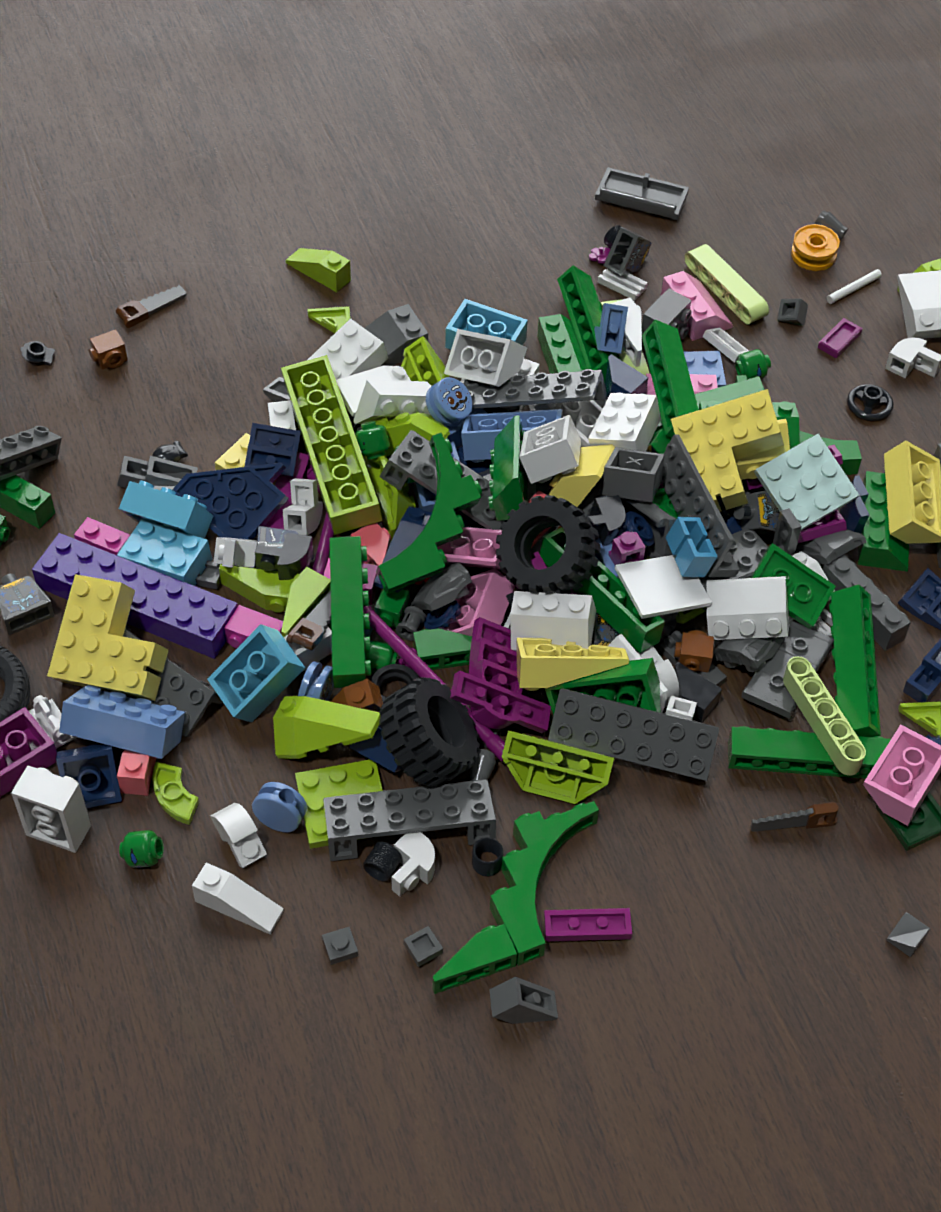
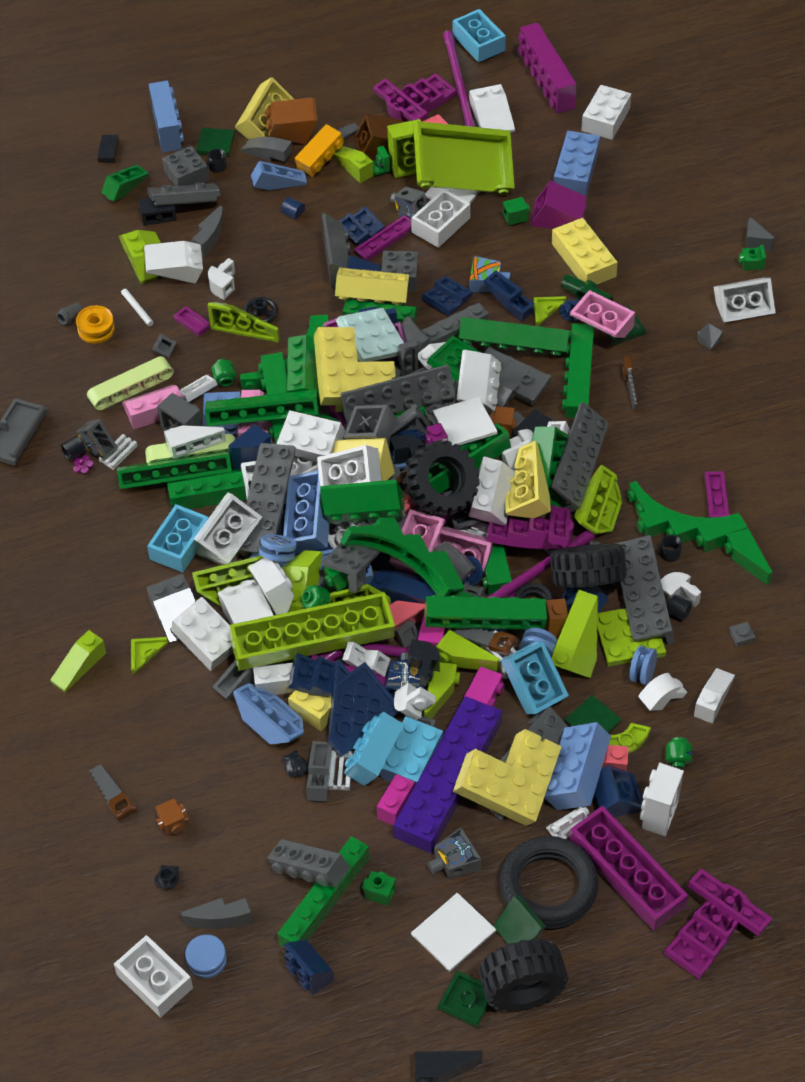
camera: 85 degrees left, 0 degrees up
dark grey plate [404,926,443,967] -> none
dark grey slope [489,977,558,1024] -> none
medium blue slope [594,303,628,353] -> none
dark azure piece [665,517,717,577] -> none
yellowish green beam [783,656,866,775] -> none
none -> lime wedge [208,302,279,342]
none -> medium blue wedge [233,683,304,744]
none -> dark green tile [564,695,622,734]

